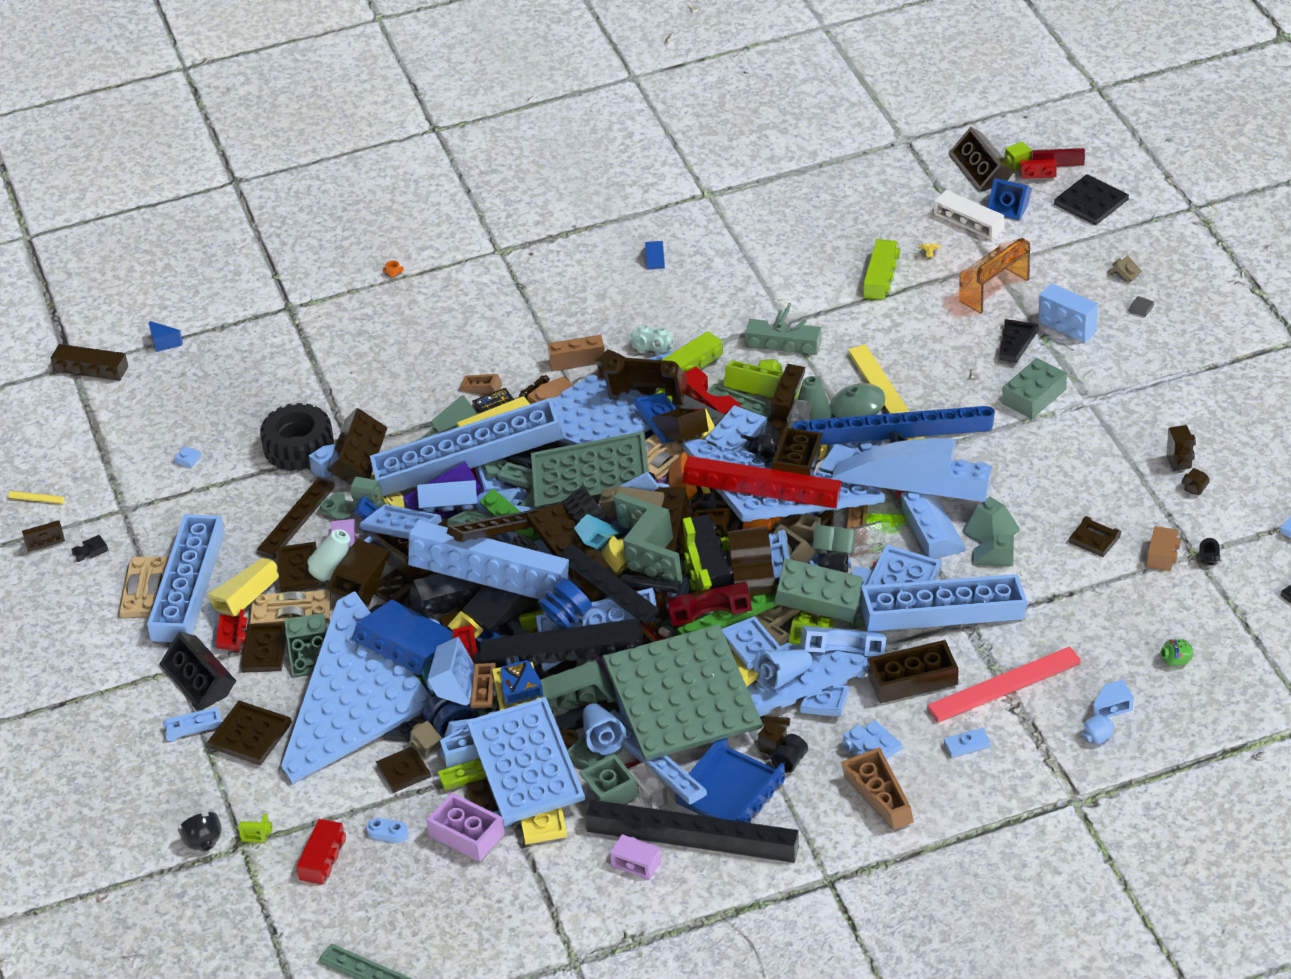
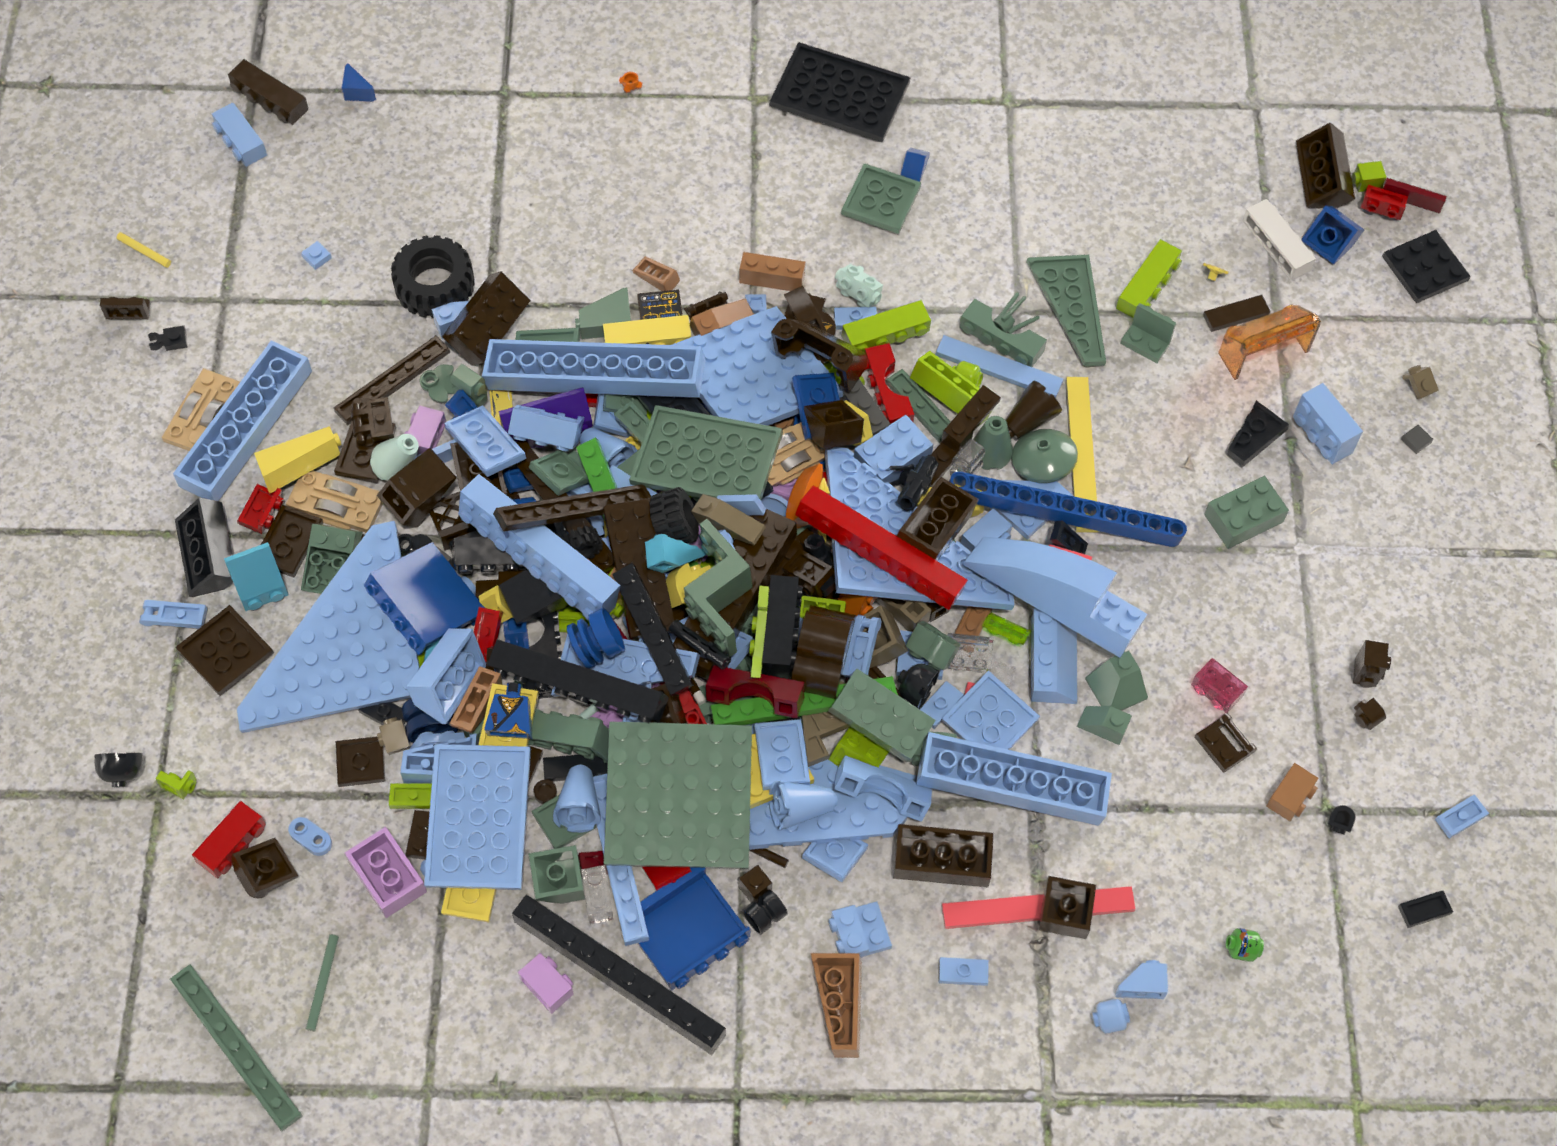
camera: 15 degrees right, 20 degrees up
none -> light blue brick [212,103,267,167]
none -> medium azure slope [224,542,288,611]
none -> dark brown slope [231,838,298,899]
none -> sand green bar [306,934,339,1031]
none -> dark brown plate [351,397,394,445]
none -> red piece [641,866,691,890]
none -> light blue tile [745,294,767,314]
none -> black plate [769,42,911,142]
none -> sand green plate [841,163,921,234]
none -> light blue tile [936,335,1063,398]
none -> dark brown cone [1005,380,1062,439]
none -> sand green wing [1026,254,1106,367]
none -> dark brown brick [1038,876,1096,939]
none -> sand green bracket [1120,303,1176,363]
none -> clear pink brick [1191,658,1248,713]
none -> dark brown tile [1203,295,1271,332]

